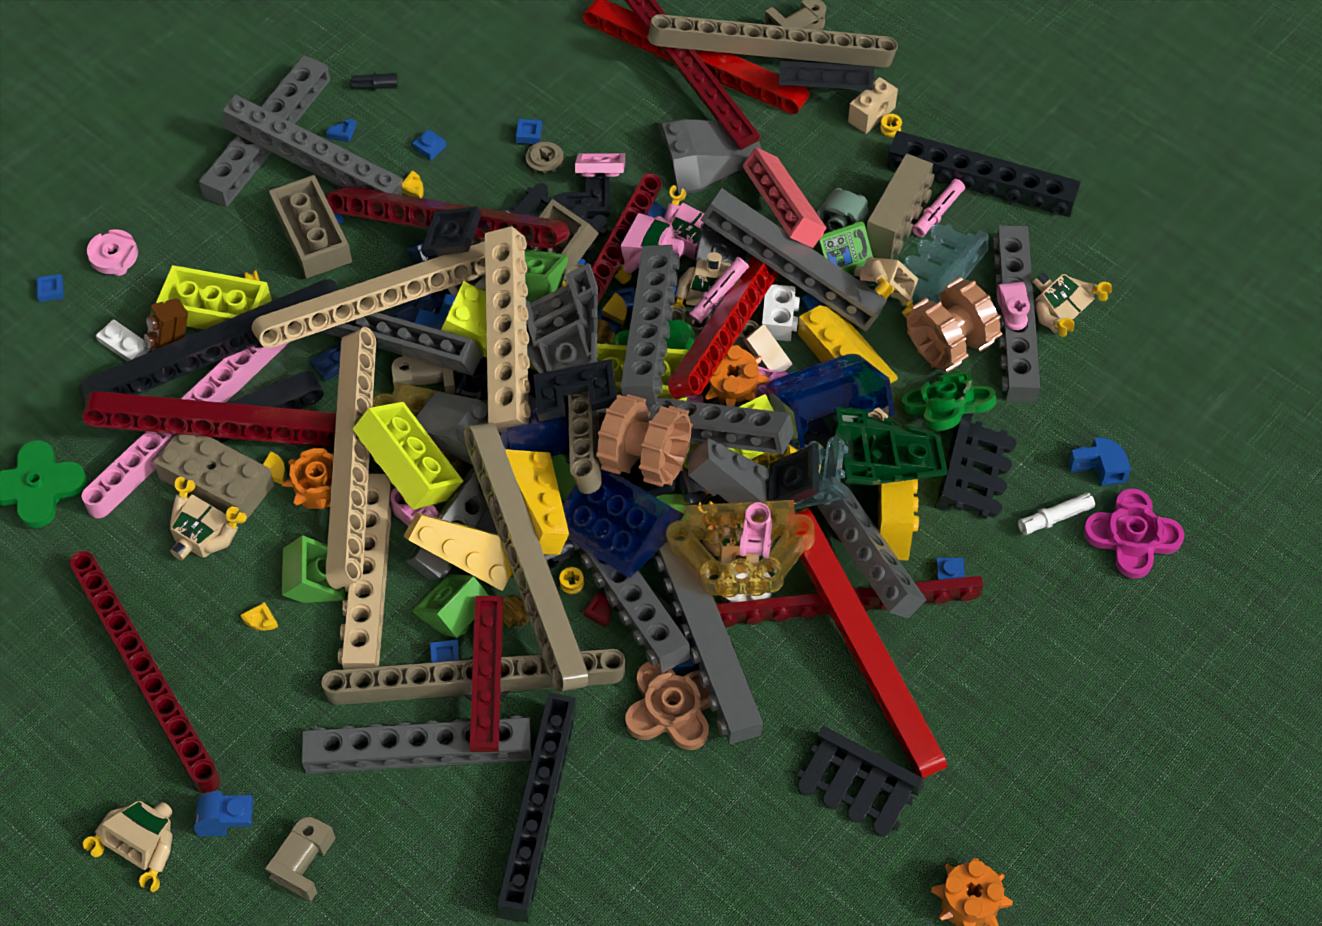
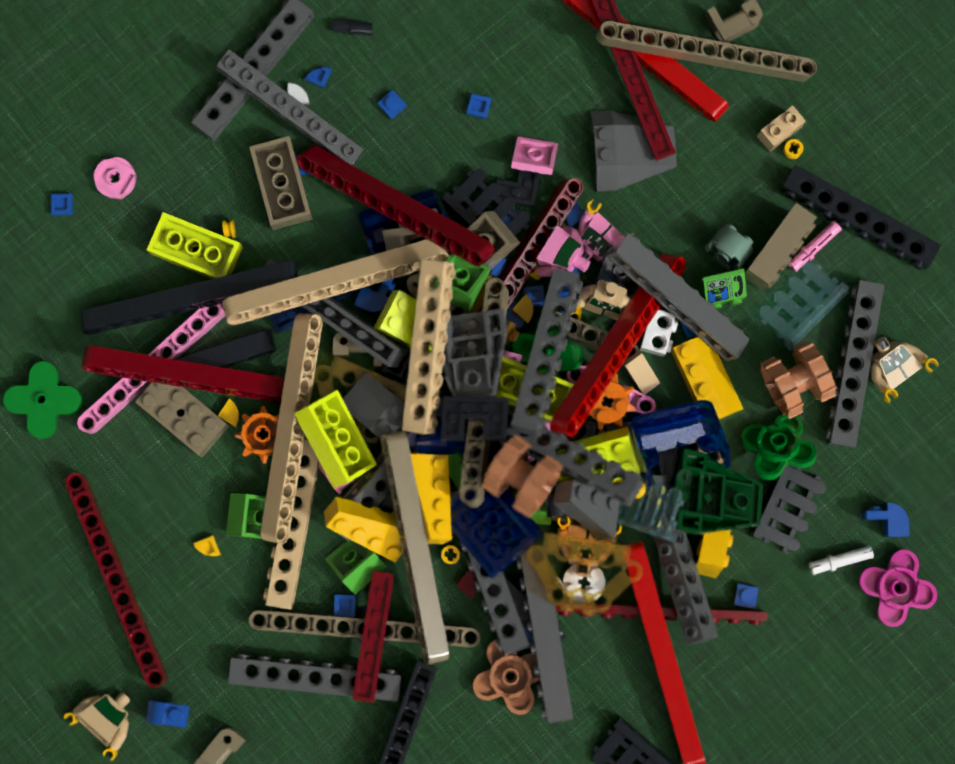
camera: 10 degrees right, 25 degrees up
white plate [96,319,151,362] -> none
reddish brown brick [144,298,188,351] -> none
tan torso [170,477,247,561] -> none
yellow tile [402,171,424,198] -> none
black plate [422,206,482,257] -> none
pearl gold gear [503,594,529,627] -> none
dark tan gear [526,142,564,174] -> none
bright pink pin [689,257,749,324] -> none
bright pink piece [740,502,772,559] -> none
coral brick [742,147,826,248] -> none
black plate [769,445,819,511] -> none
black fence [779,61,875,90] -> none
tan torso [854,257,918,316] -> none
bright pink piece [997,281,1030,330] -> none

